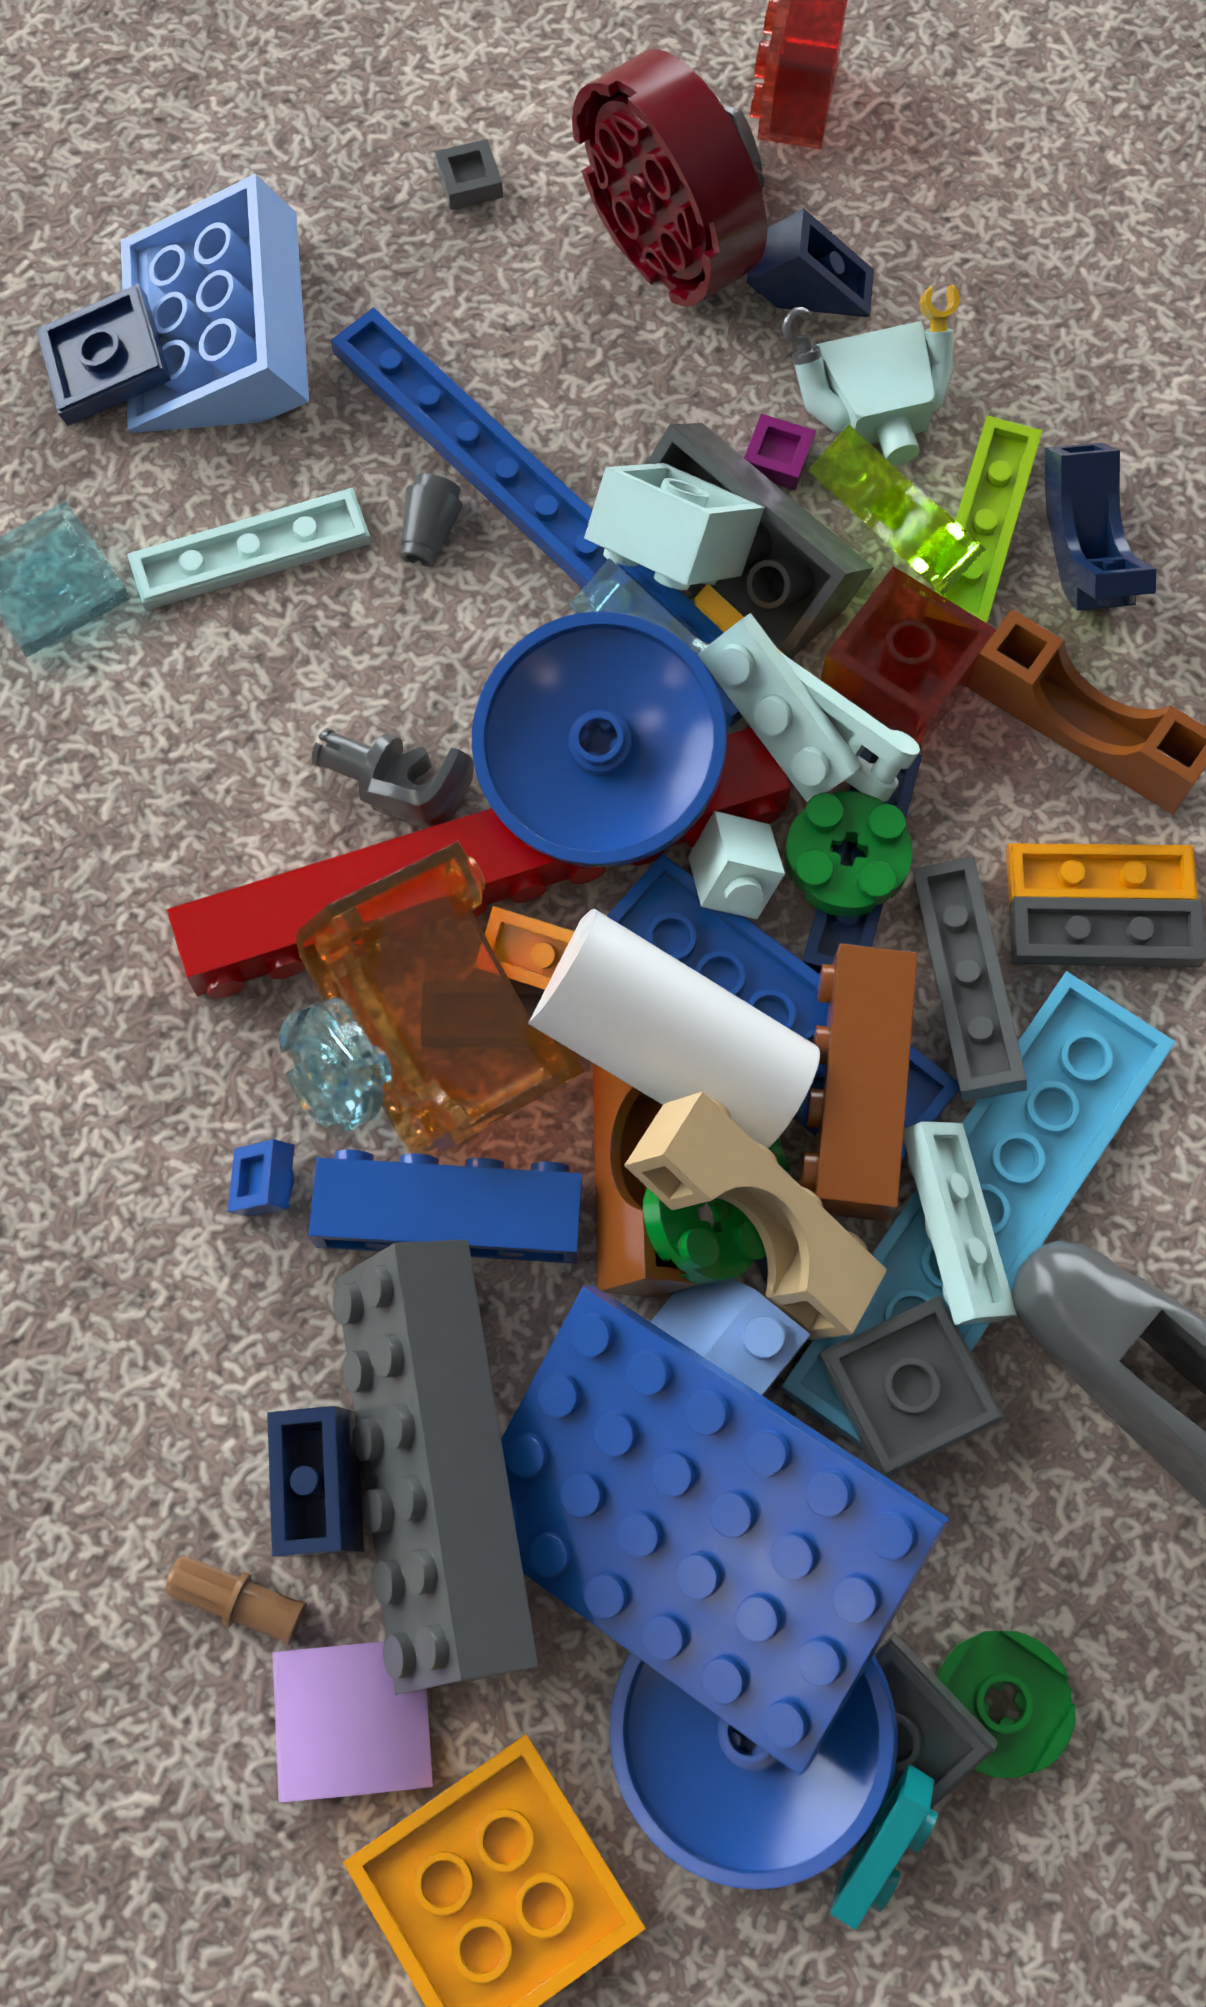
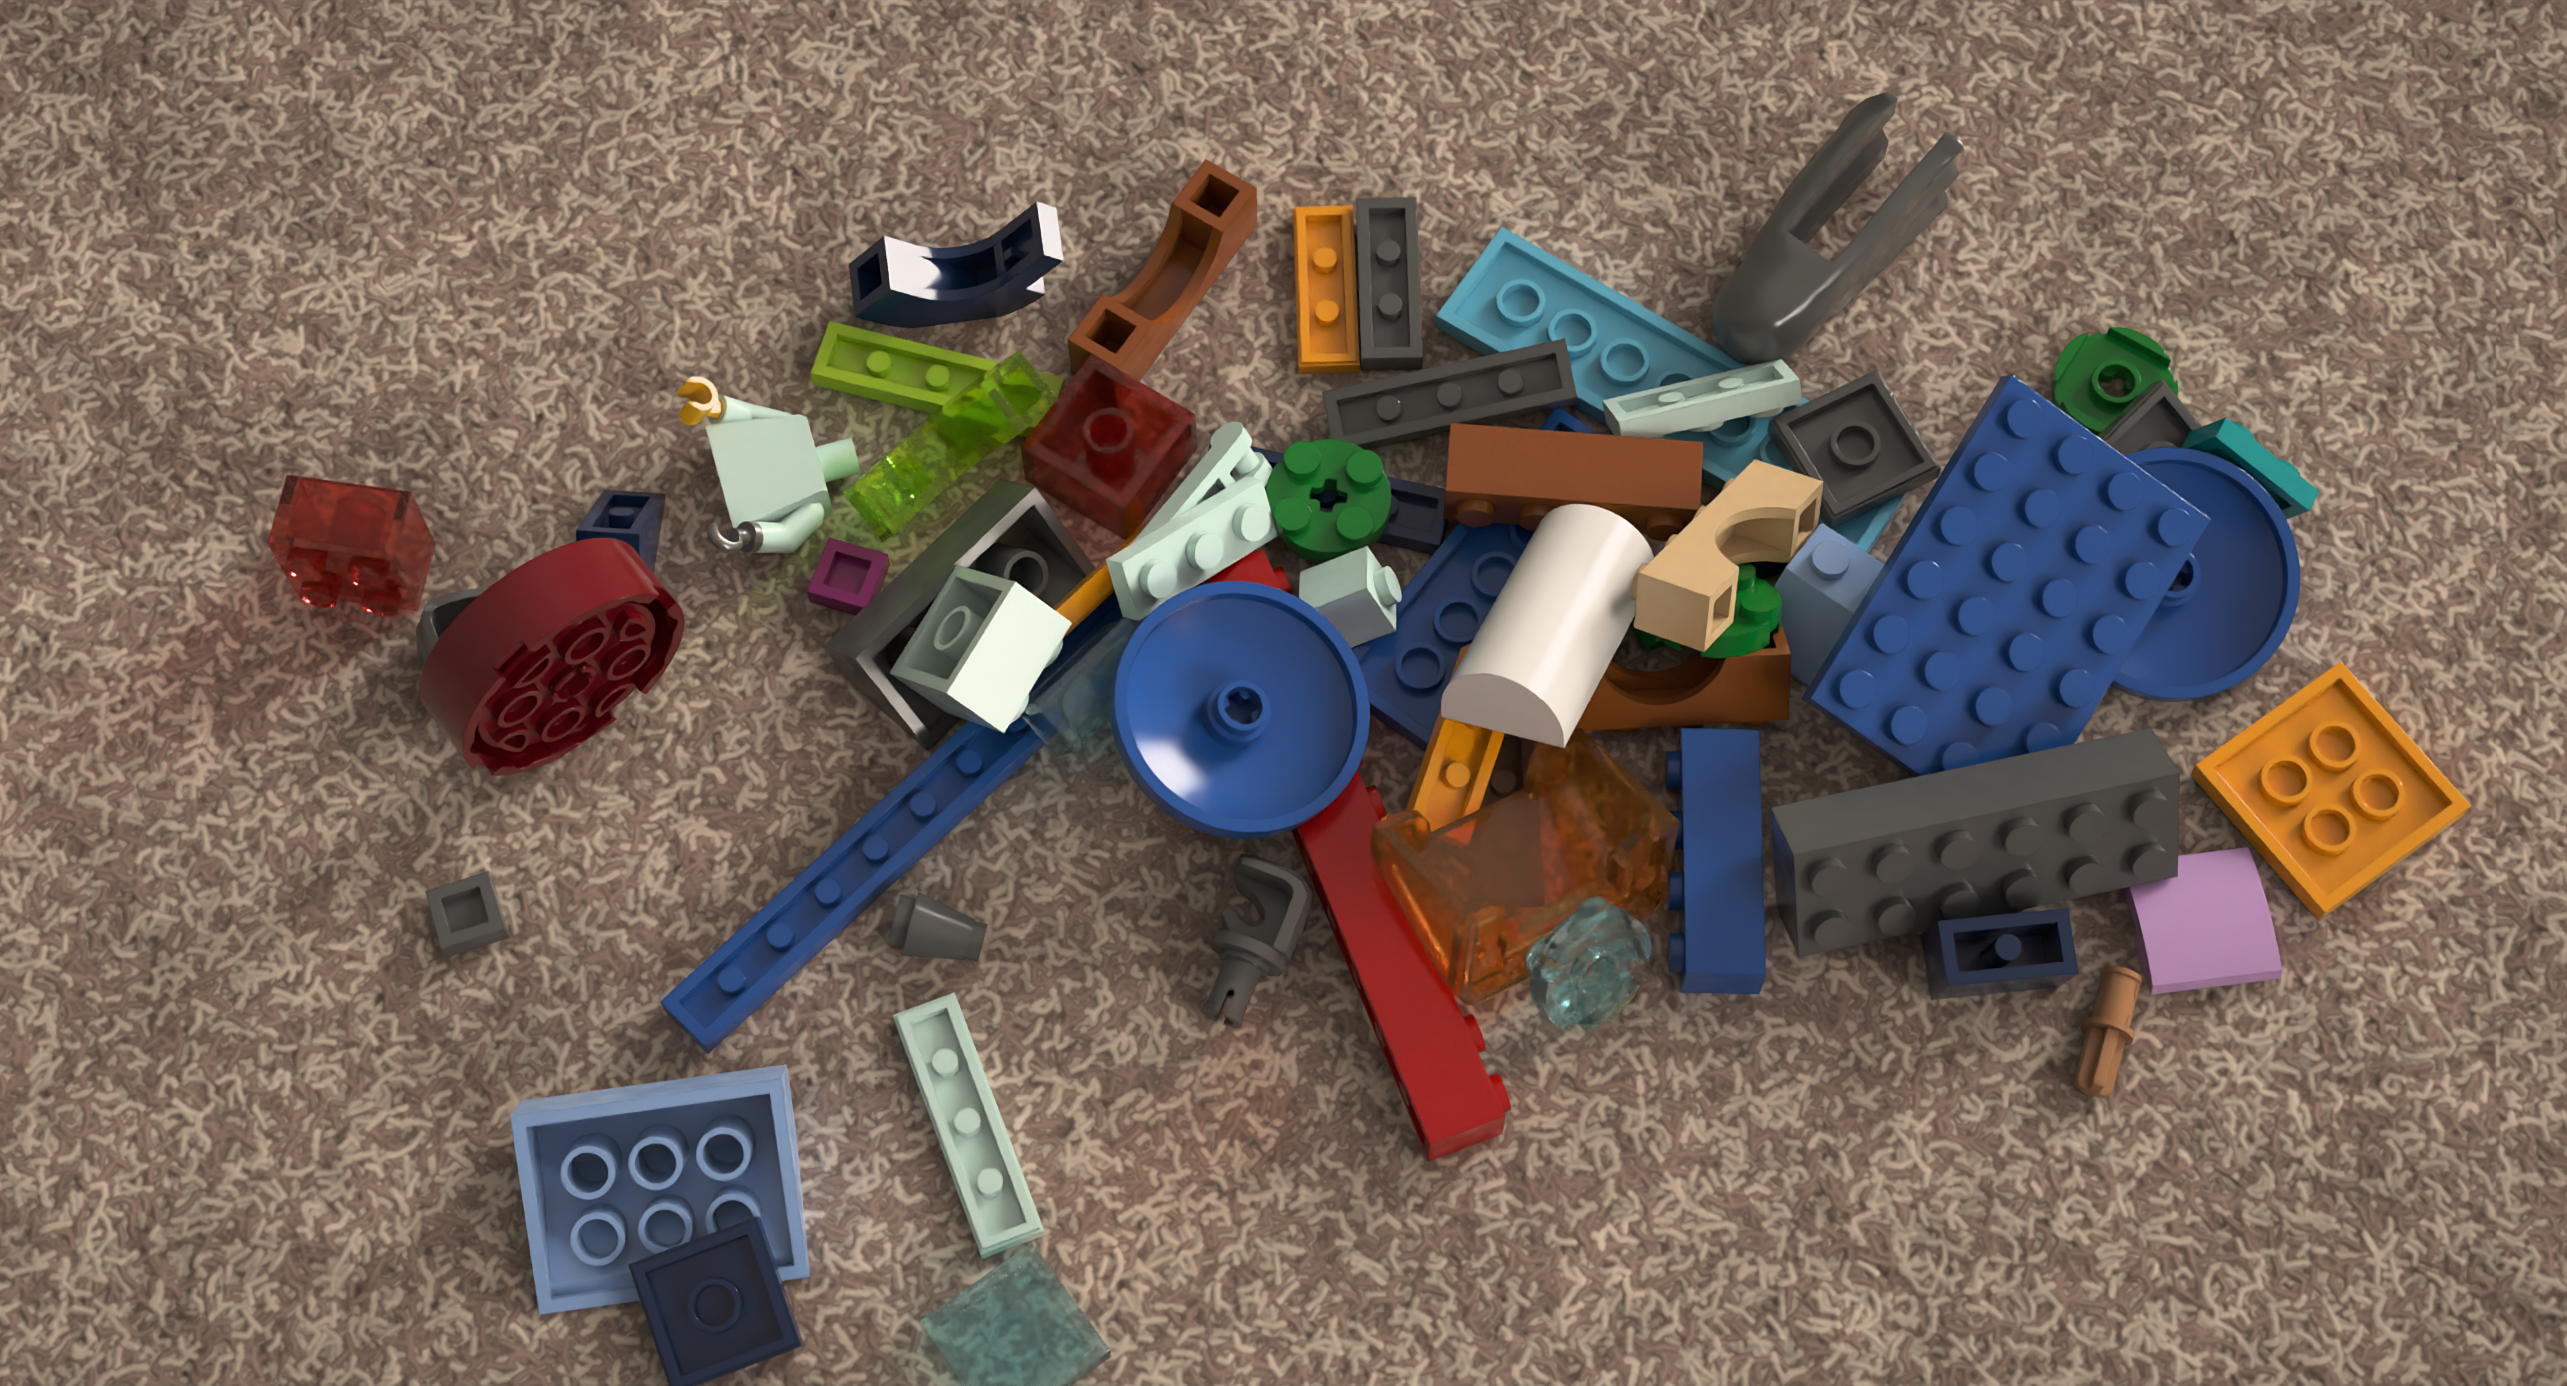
camera: 90 degrees left, 5 degrees down
blue plate [228,1139,295,1216] -> none

